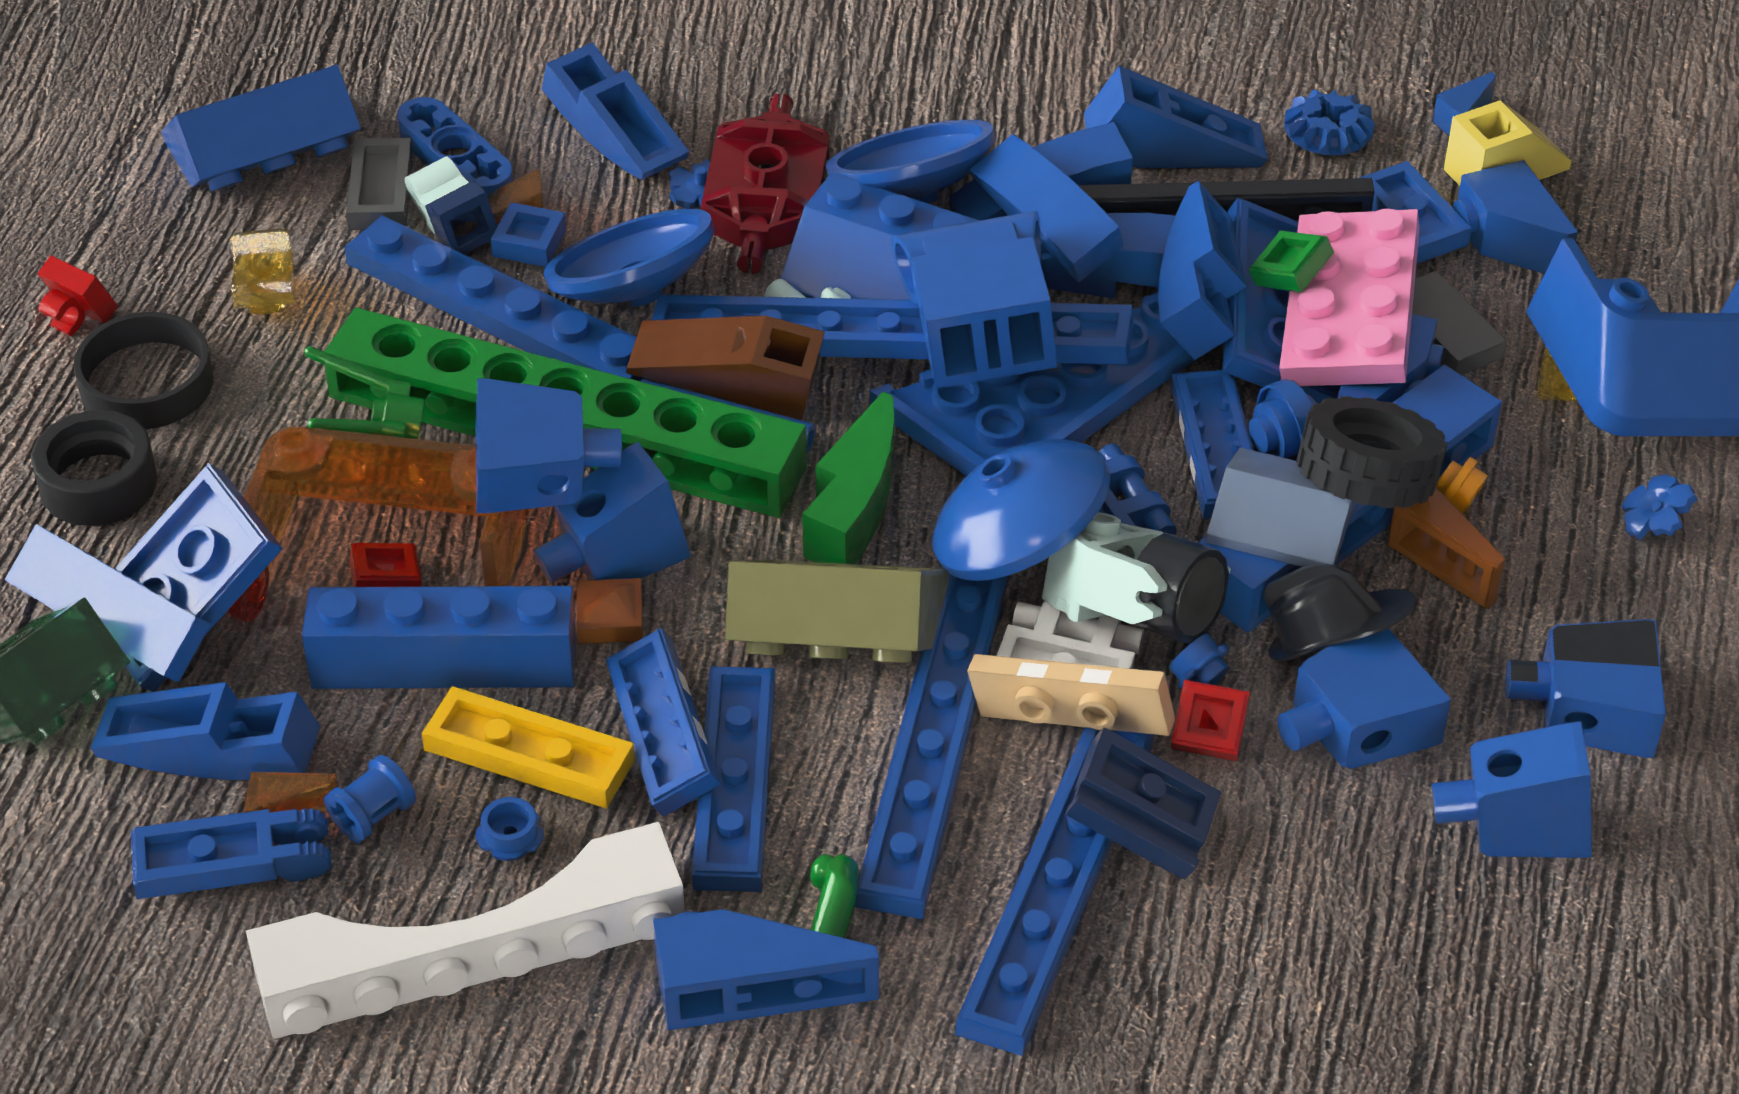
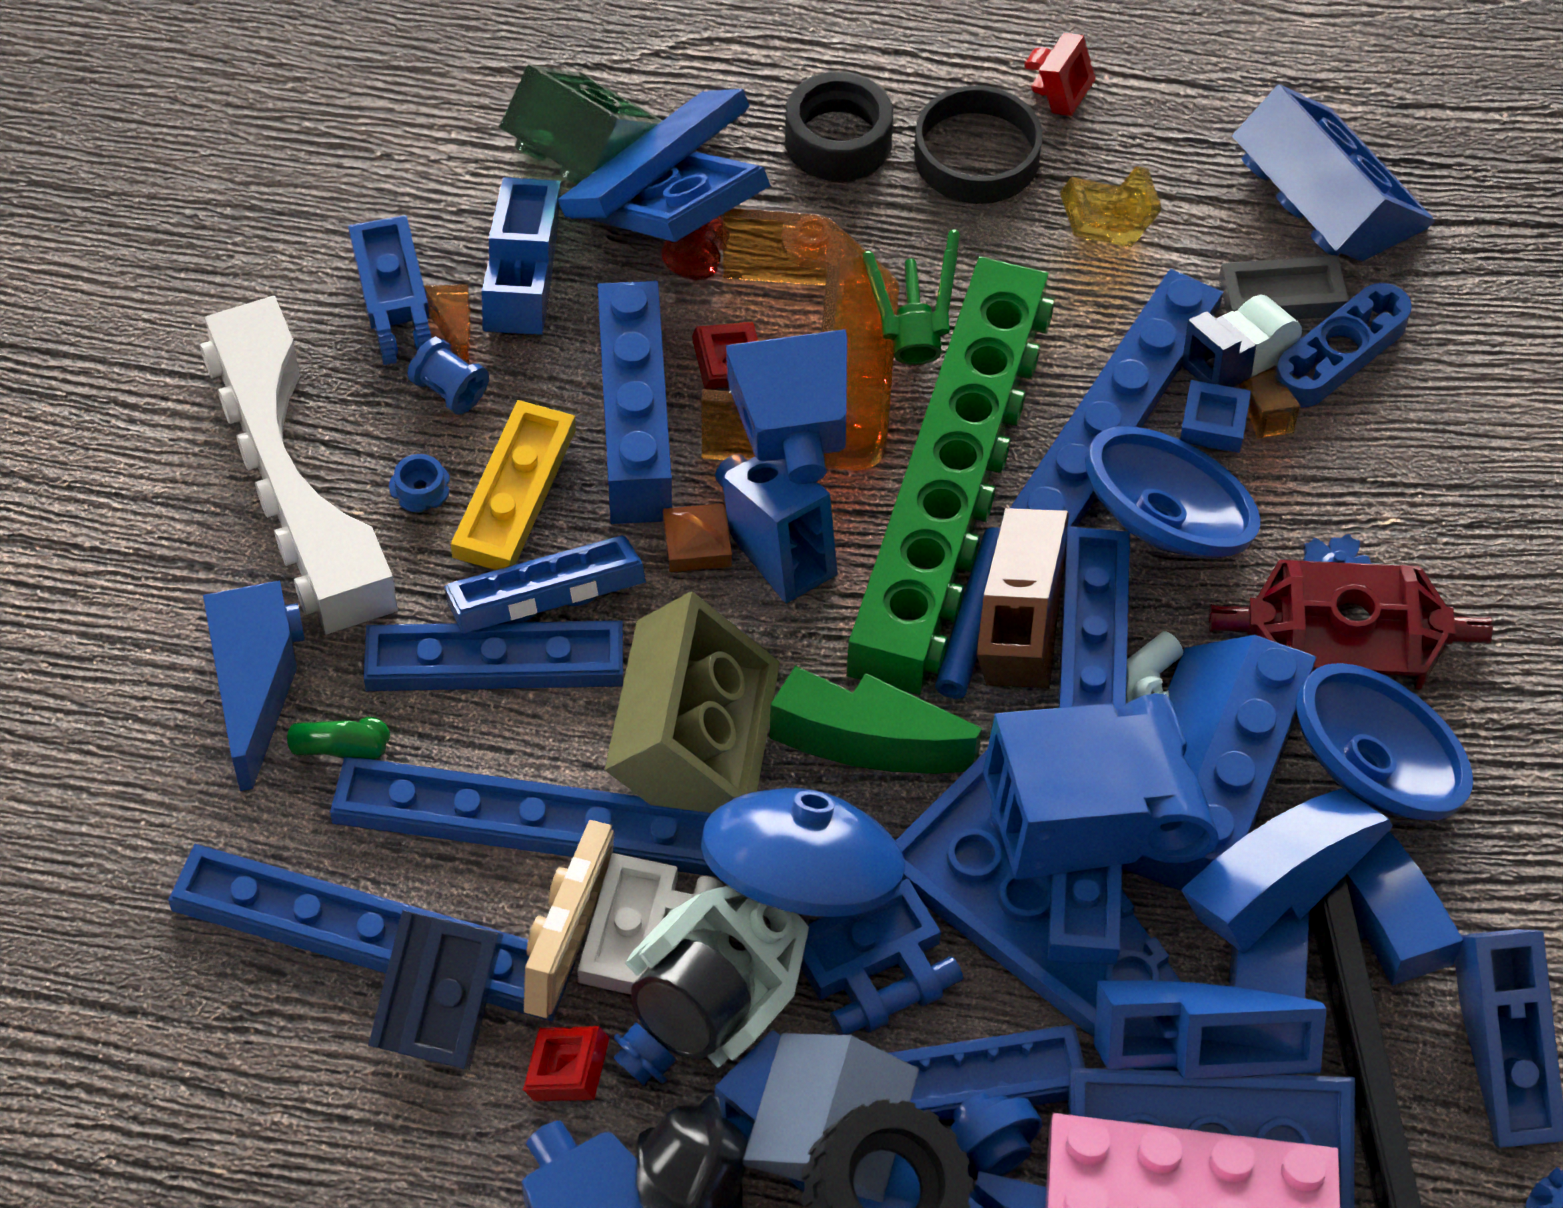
camera: 85 degrees right, 10 degrees up
blue slope [542,42,690,180] -> none
green tile [1248,230,1334,292] -> none

